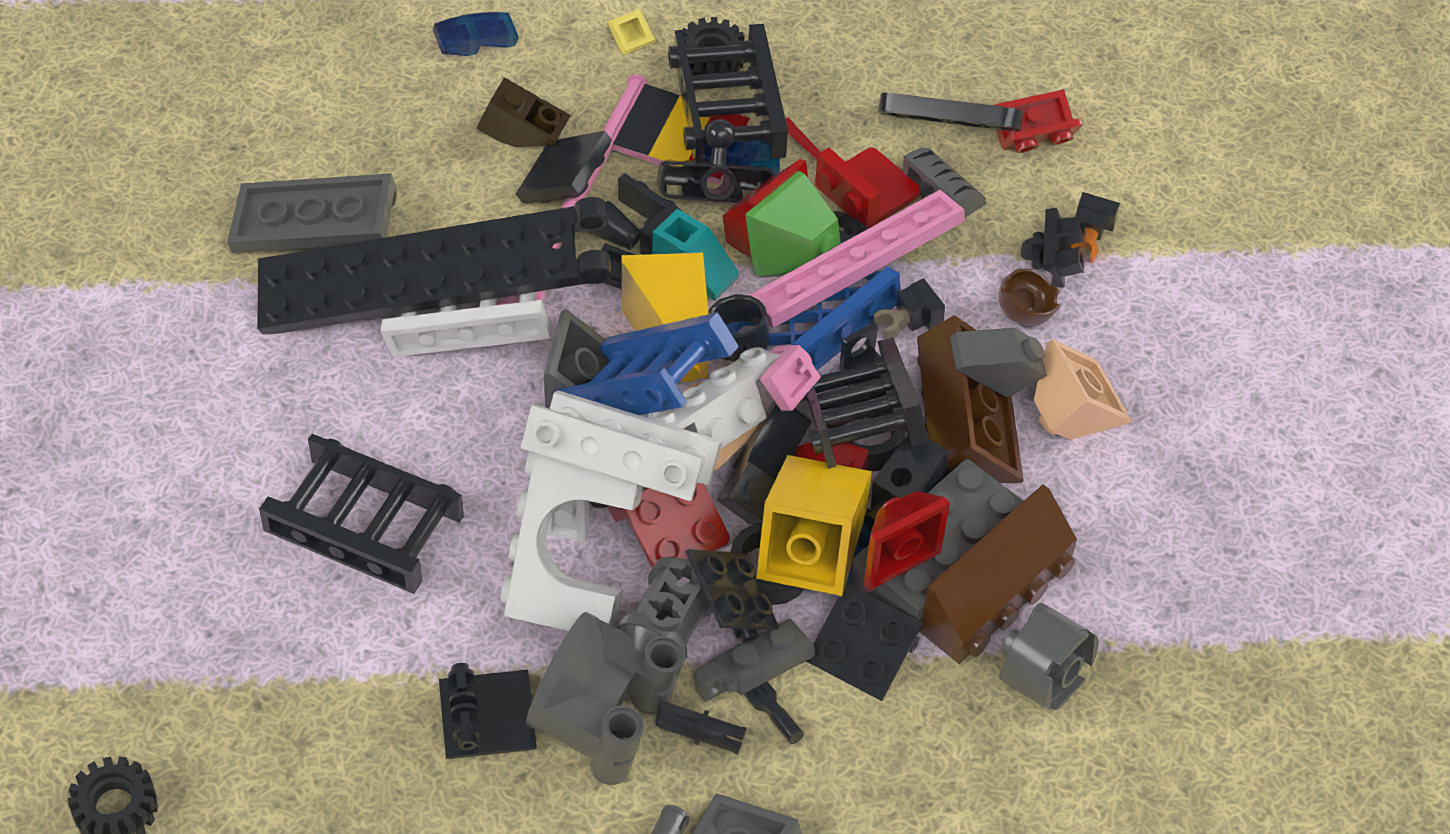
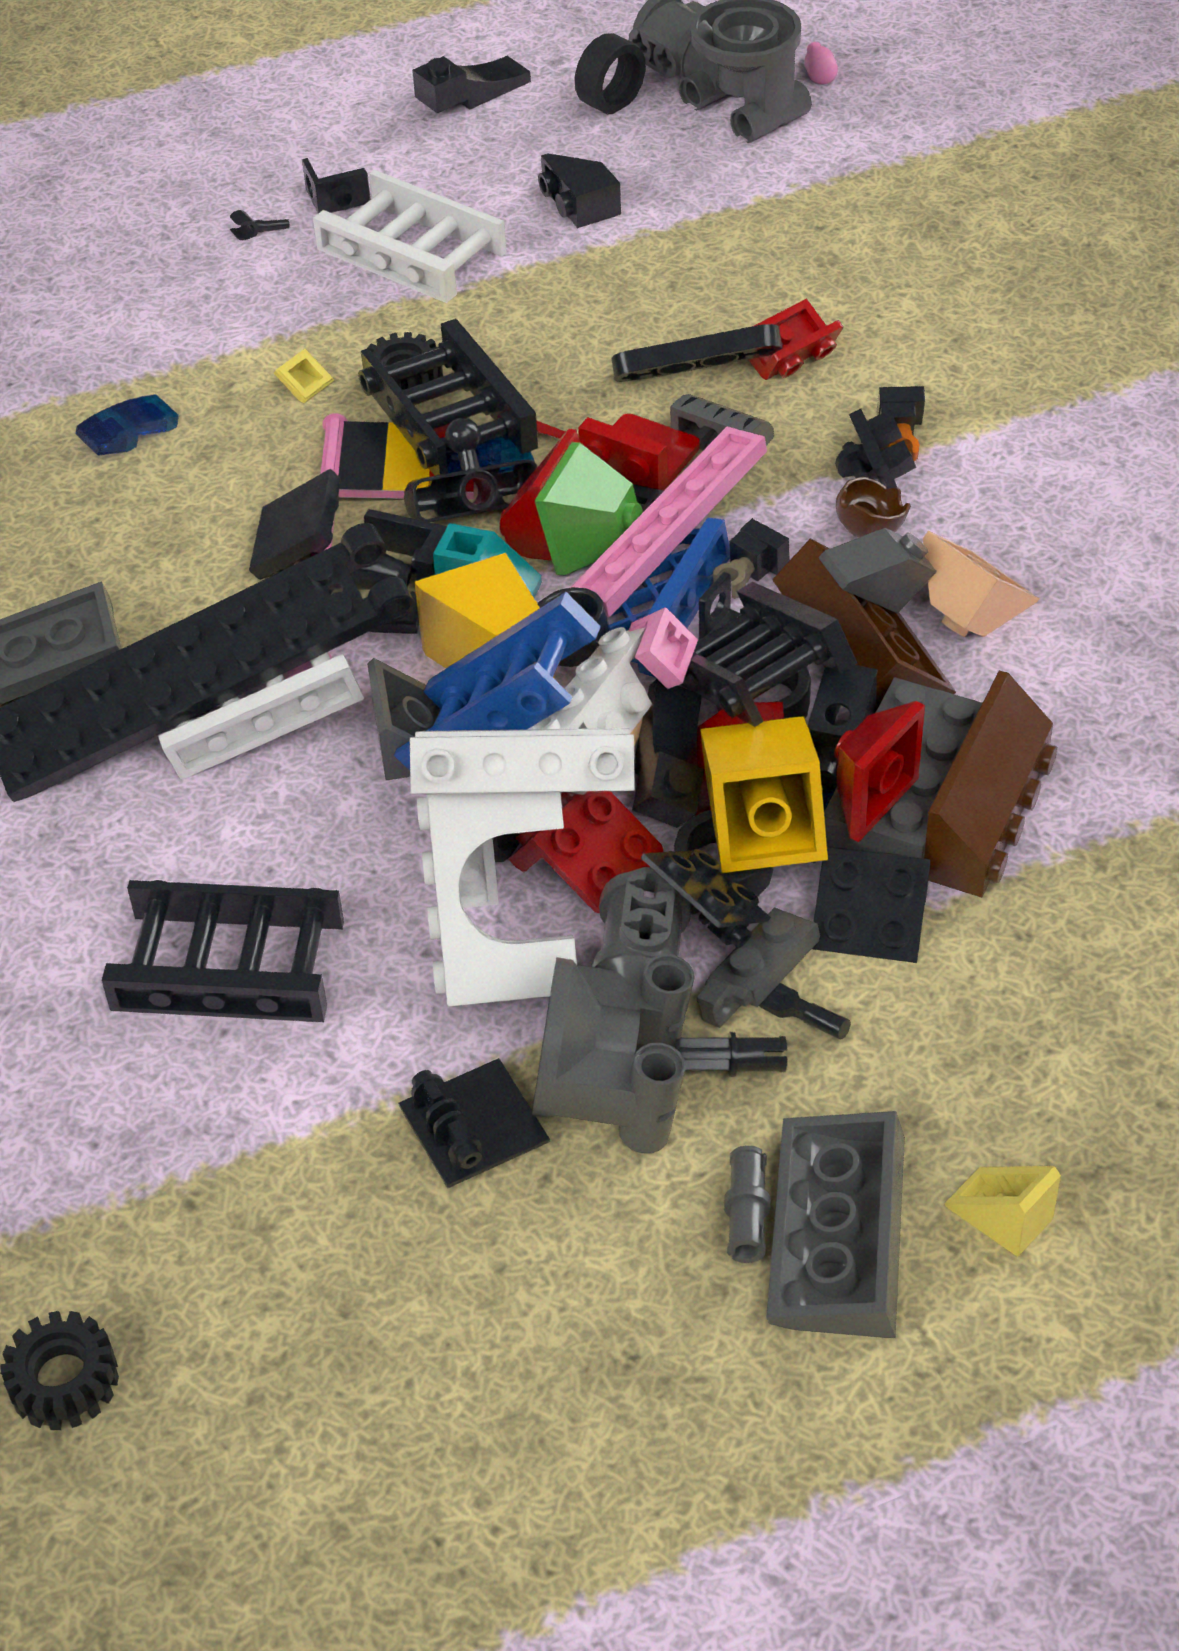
camera: 15 degrees left, 5 degrees down
dark brown slope [476,77,571,147] -> none
dark grey brick [999,603,1099,710] -> none

